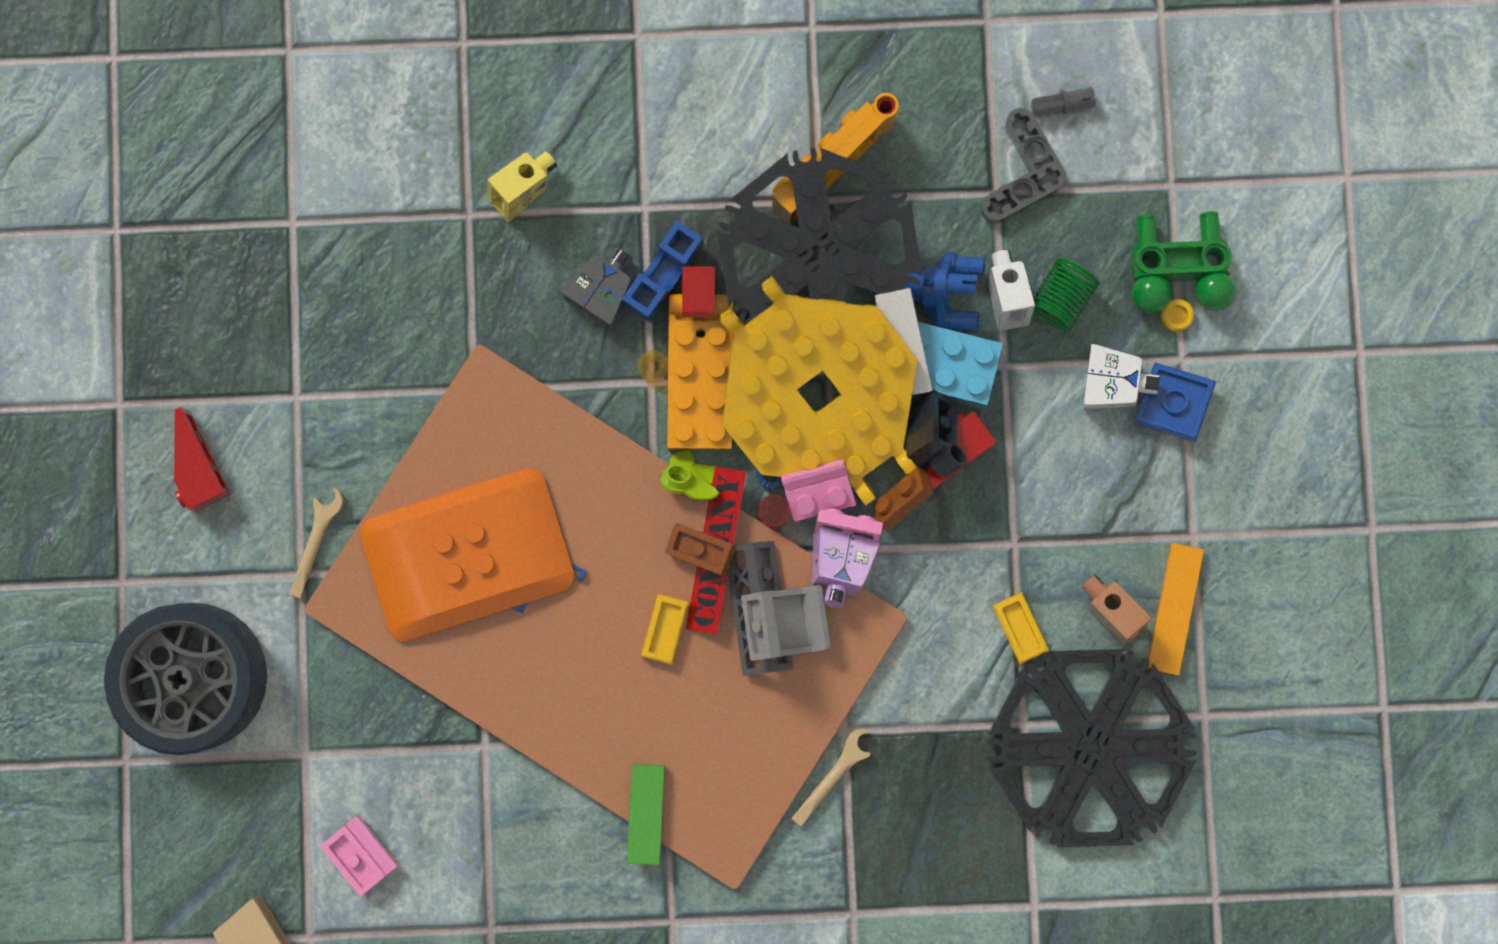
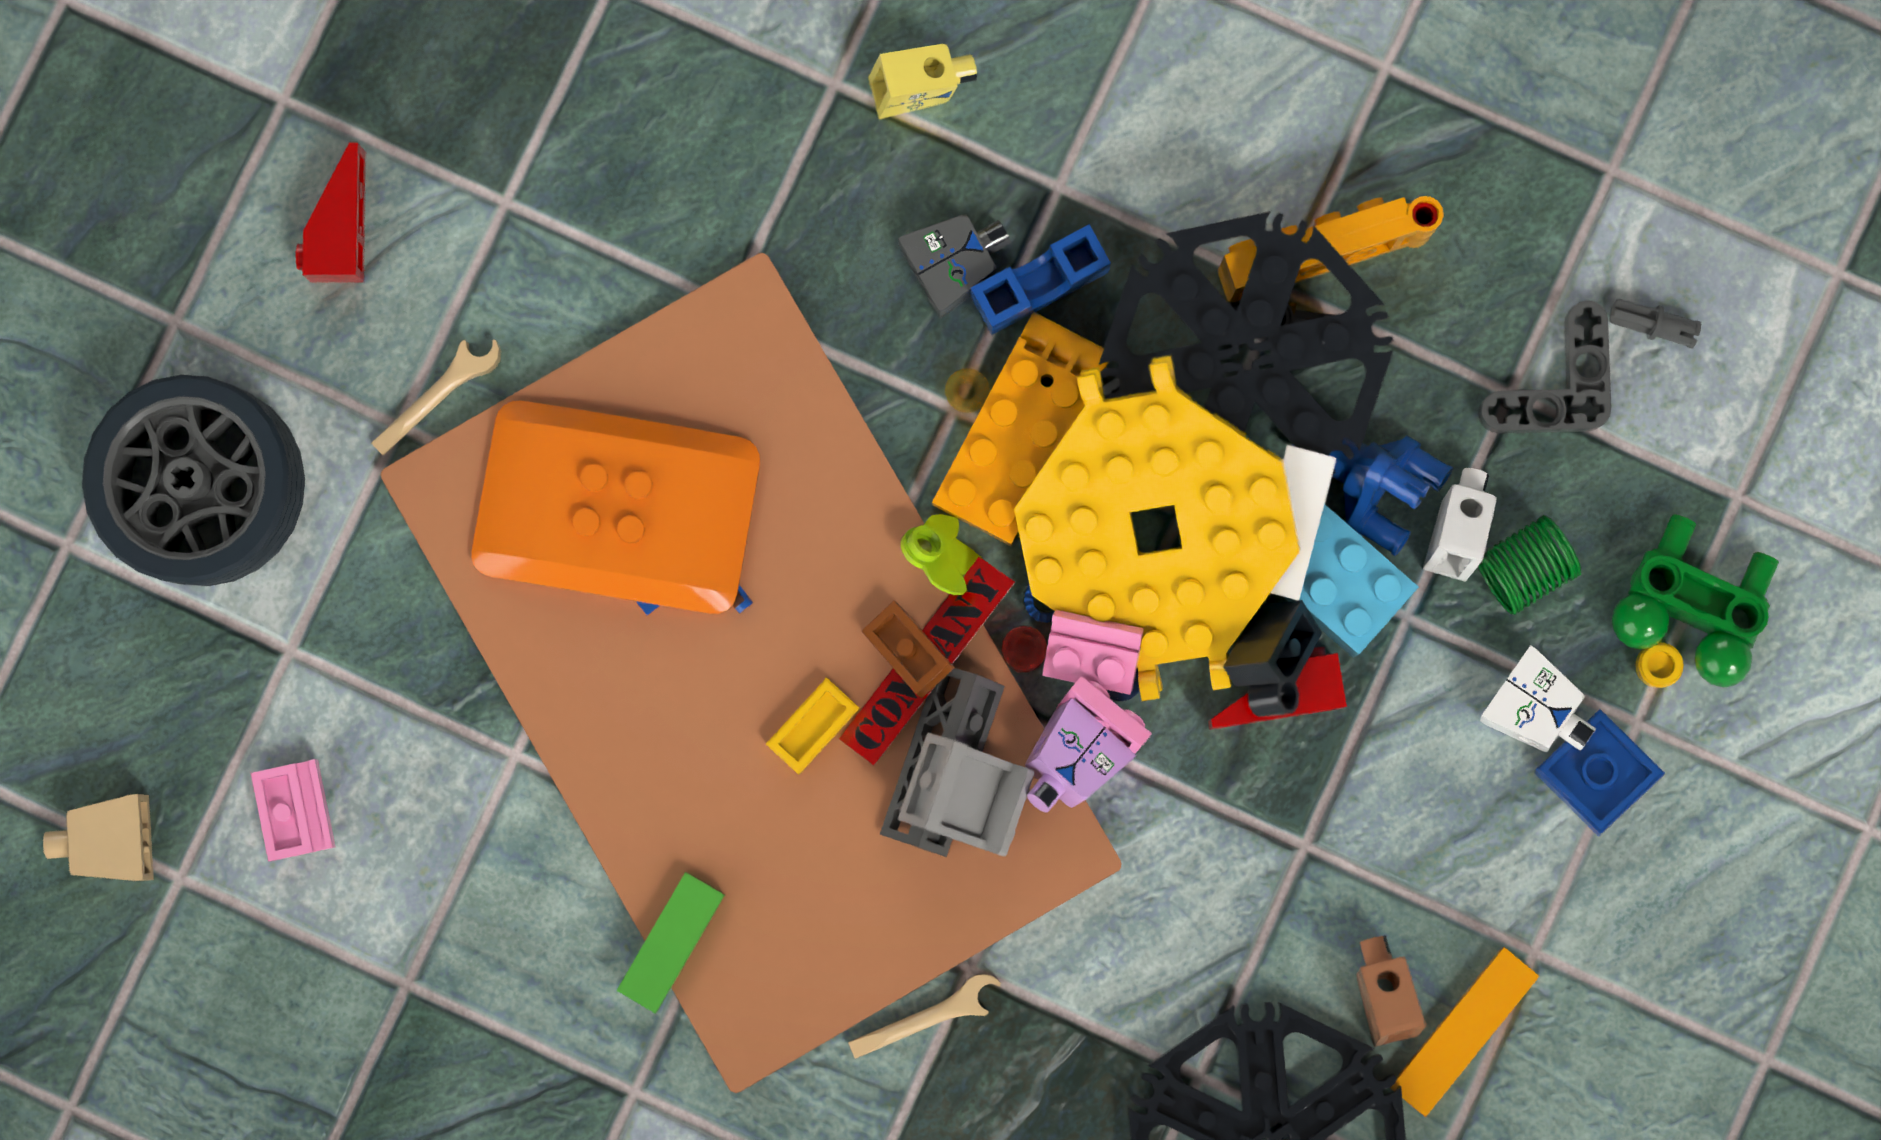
camera: 30 degrees right, 0 degrees up
red slope [682,266,716,317] -> none
dark orange plate [873,467,933,532] -> none
yellow tile [992,592,1049,664] -> none

